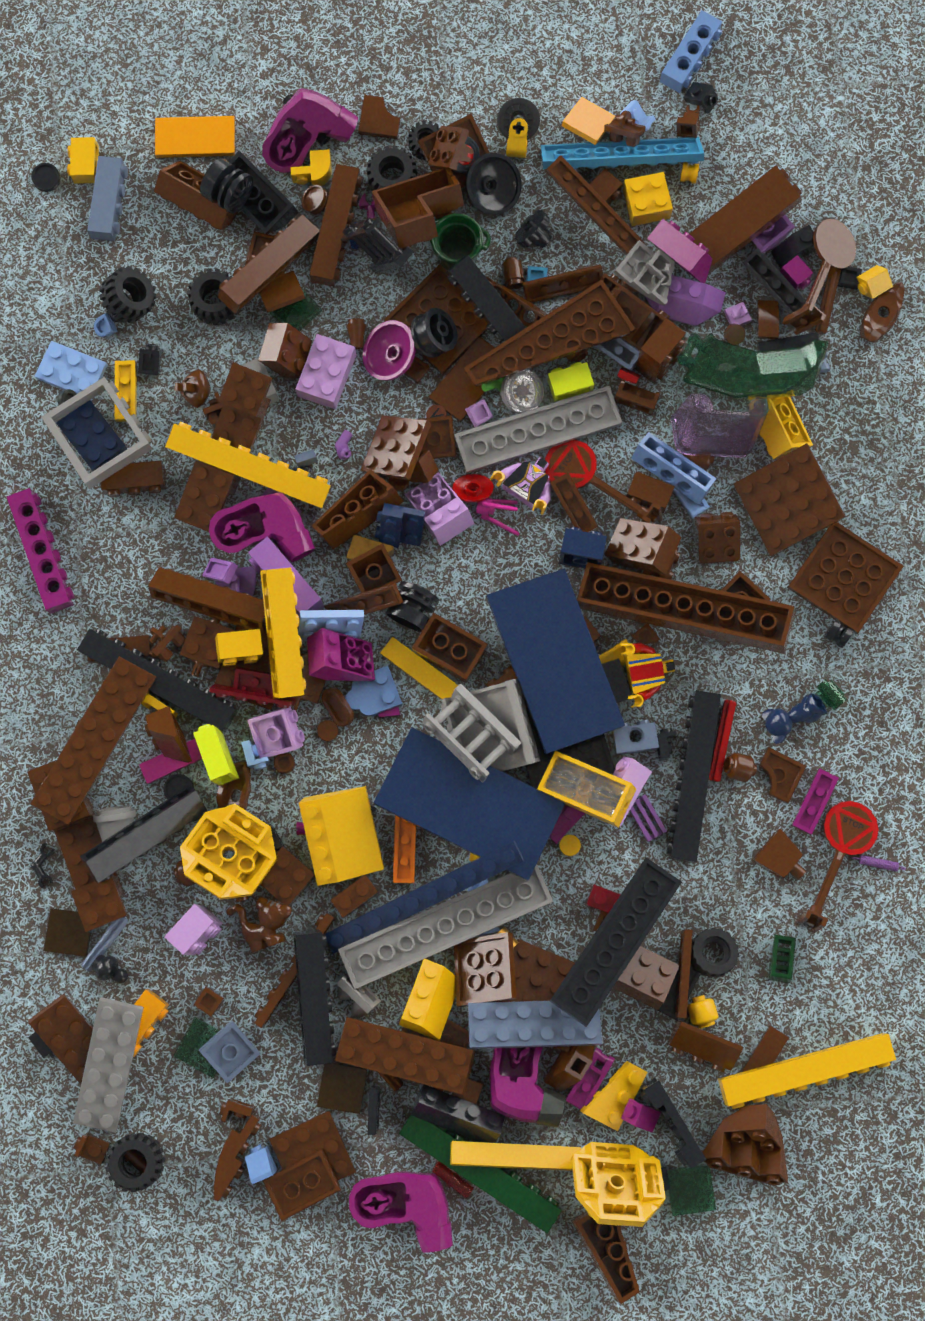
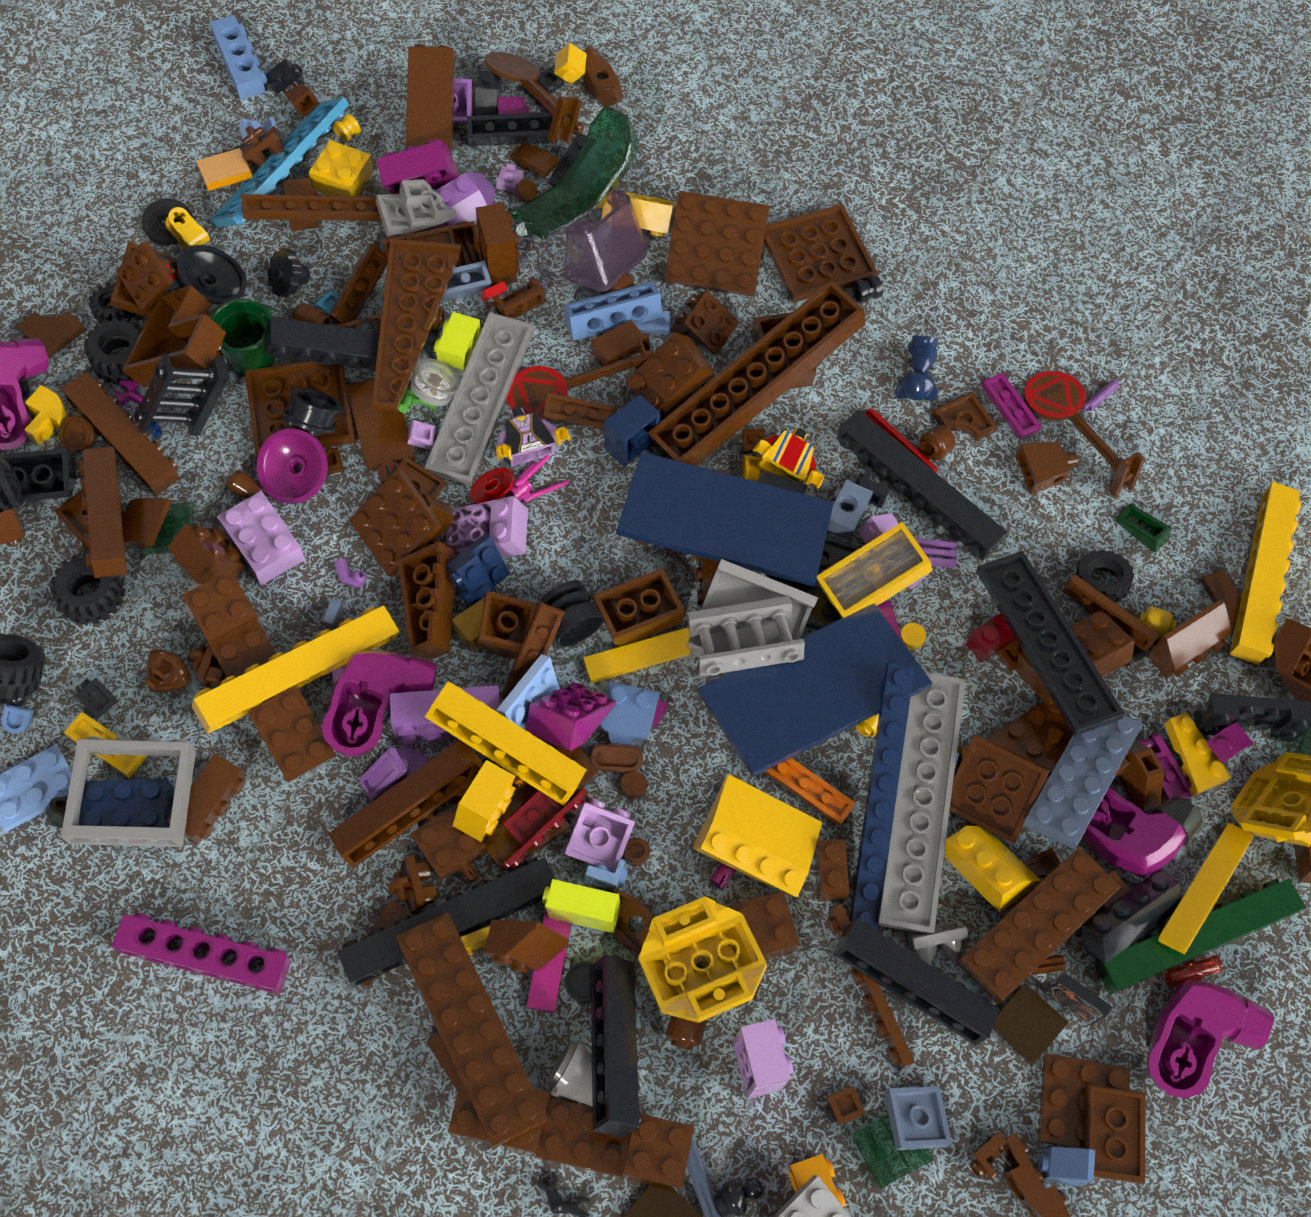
camera: 65 degrees left, 15 degrees down
reddish brown animal [226,897,292,953] -> none
clear green brick [816,679,847,710] -> none

